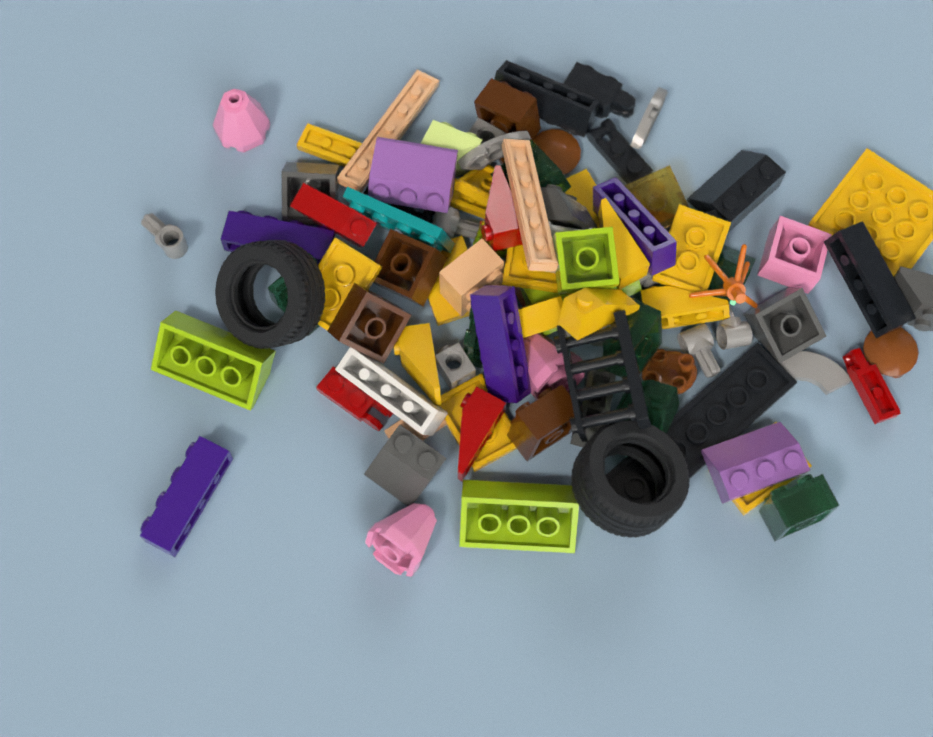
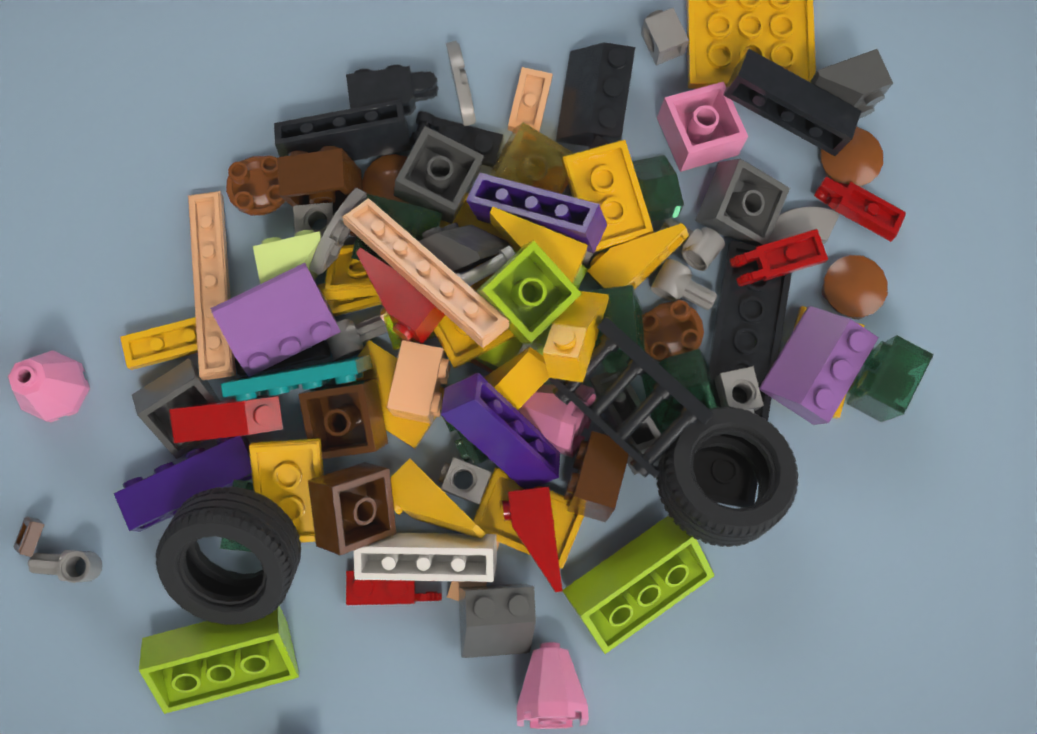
camera: 40 degrees left, 10 degrees up
orange plant [689,244,758,308] -> none
none -> tile [13,516,45,557]
none -> dark orange dish [226,155,286,216]
none -> dark grey brick [394,126,484,224]
none -> light nougat plate [508,67,553,137]
none -> light grey brick [641,8,689,65]
none -> light grey brick [714,366,764,414]
none -> red hinge [730,229,828,286]
none -> dark orange dish [821,255,888,320]

